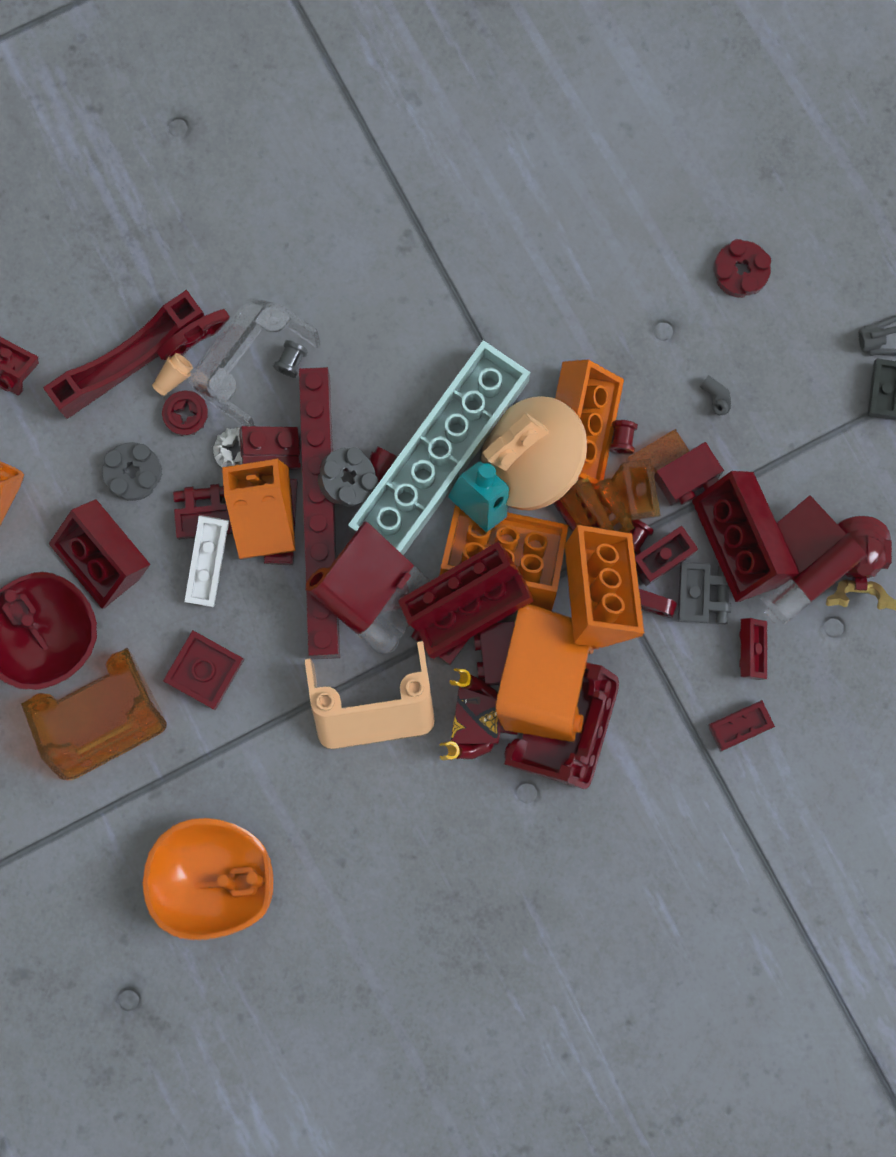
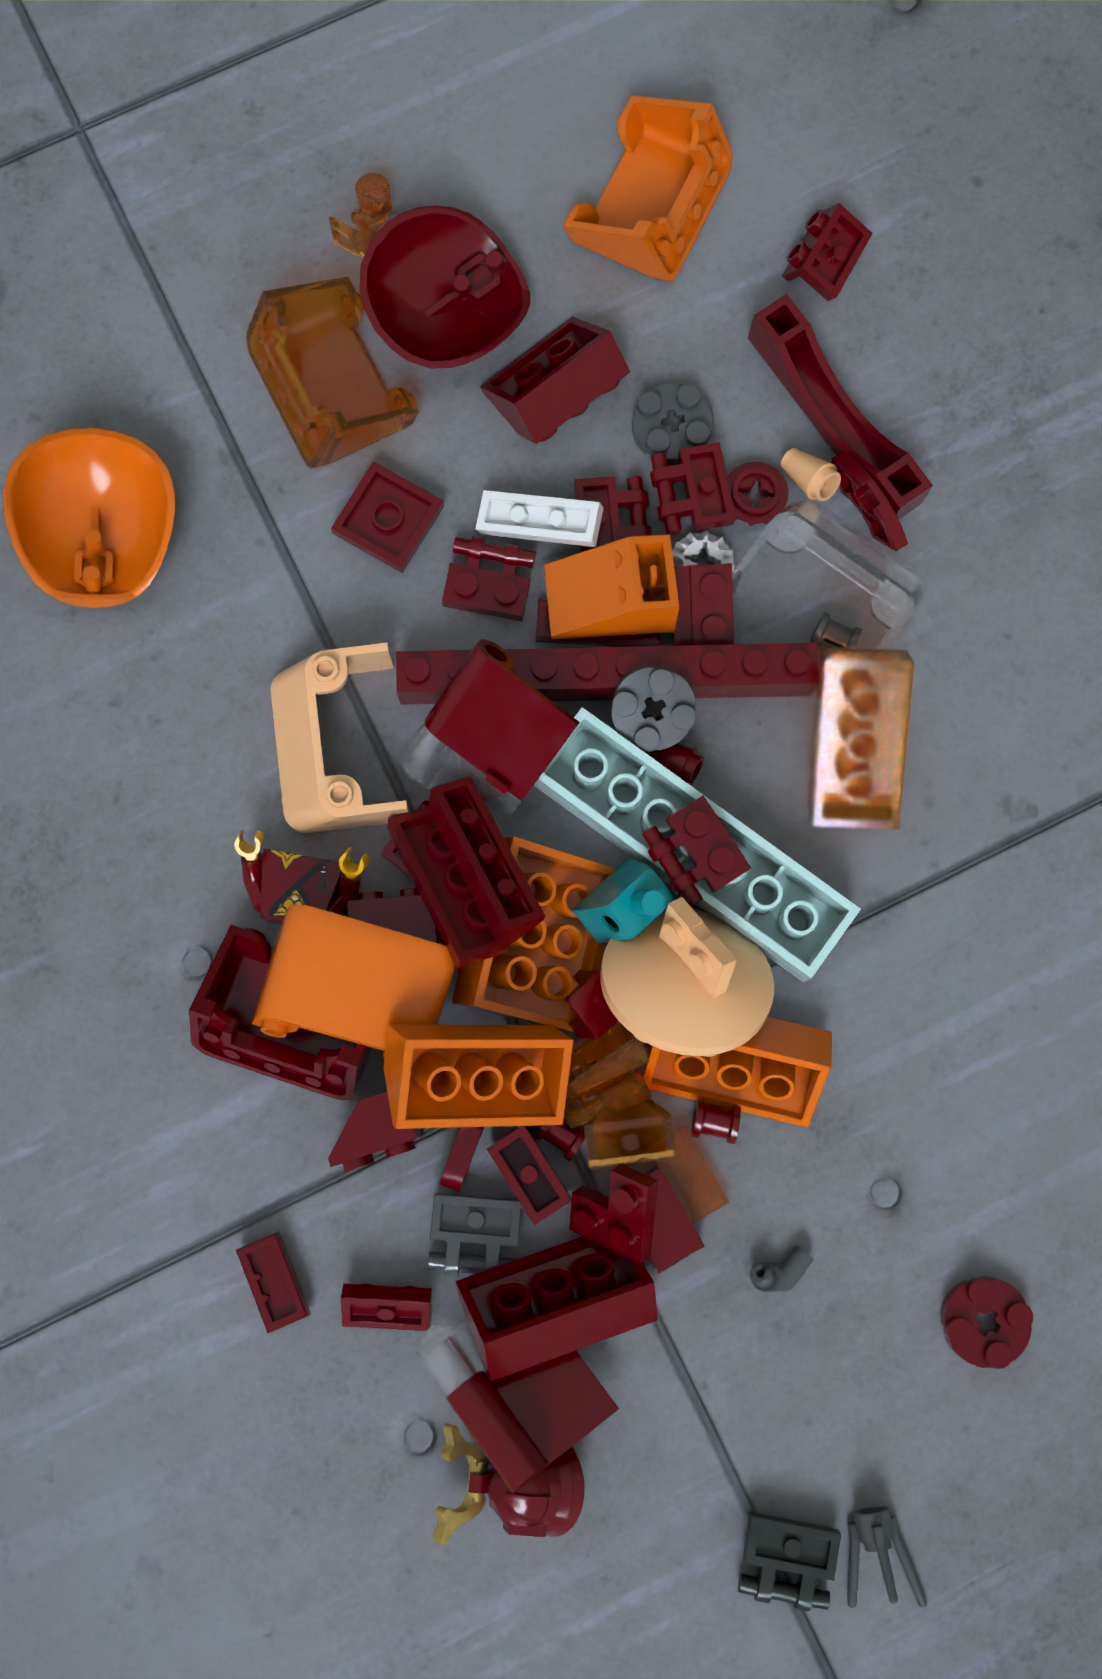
camera: 90 degrees right, 0 degrees up
none -> dark red slope [328,1091,424,1172]
none -> dark red plate [442,536,536,622]
none -> dark red panel [566,970,618,1039]
none -> dark red plate [569,1164,658,1265]
none -> dark red plate [642,795,751,907]
none -> dark red plate [650,442,736,536]
none -> clear orange brick [808,648,914,829]

